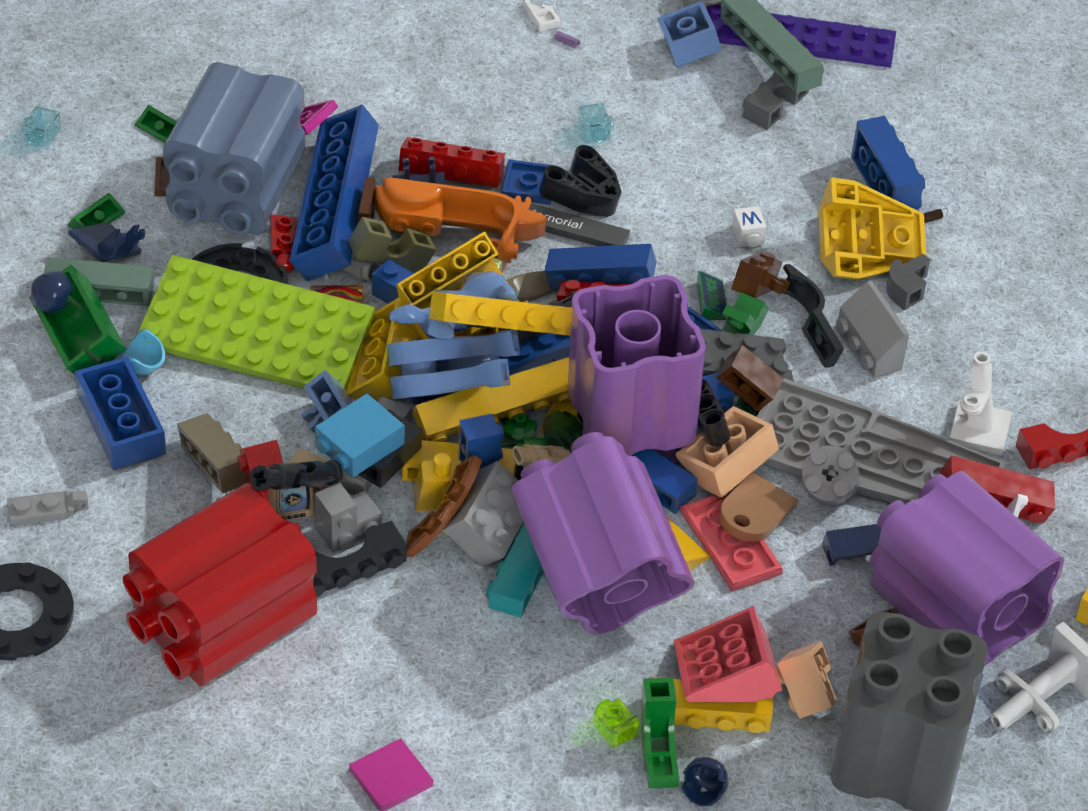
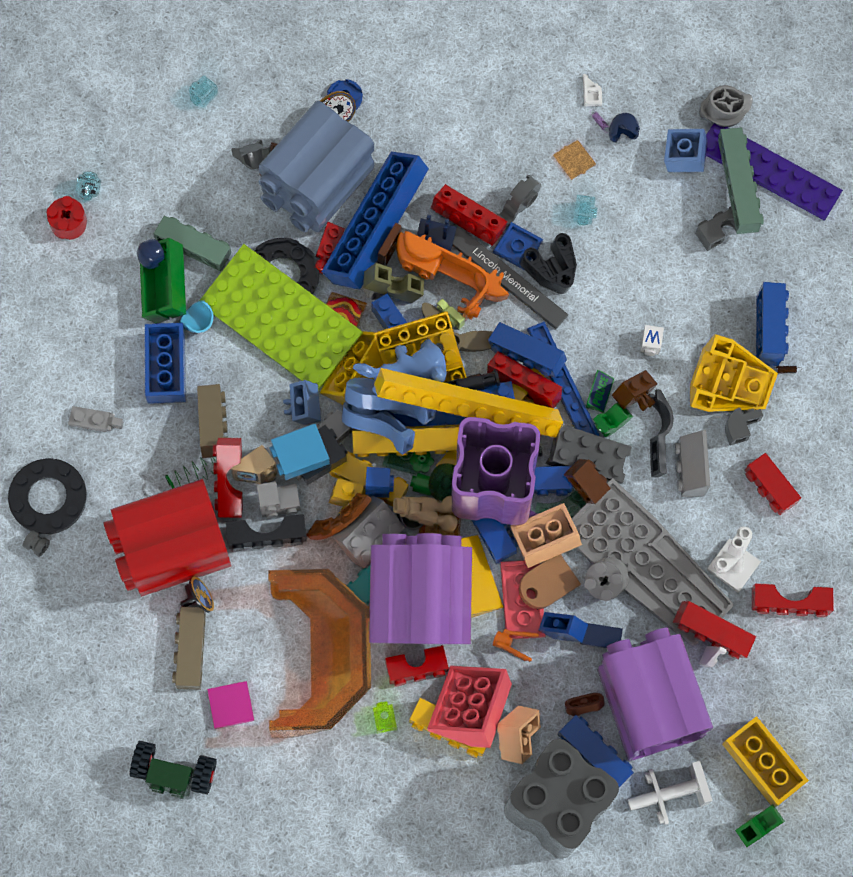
camera: 20 degrees right, 25 degrees up
green slope [67,193,125,229] -> none
dark blue plate [68,222,145,262] -> none
green slope [134,105,177,143] -> none
black piece [249,460,343,491] -> none
dark pink tile [300,100,338,135] -> none
green arch [641,678,680,788] -> none
dark blue hair [682,756,729,807] -> none
black beam [698,379,731,446] -> none
none -> dark grey wheel [22,530,50,557]
none -> dark tan brick [172,607,206,690]
none -> shield [180,576,214,613]
none -> dark grey piece [231,140,271,169]
none -> clear orange windscreen [268,569,371,738]
none -> red arch [385,645,449,686]
none -> orange plant [493,629,539,662]
none -> dark grey piece [496,175,541,227]
none -> blue brick [539,612,588,643]
none -> clear orange piece [553,140,596,180]
none -> dark blue helmet [609,113,640,142]
none -> red brick [745,453,802,515]

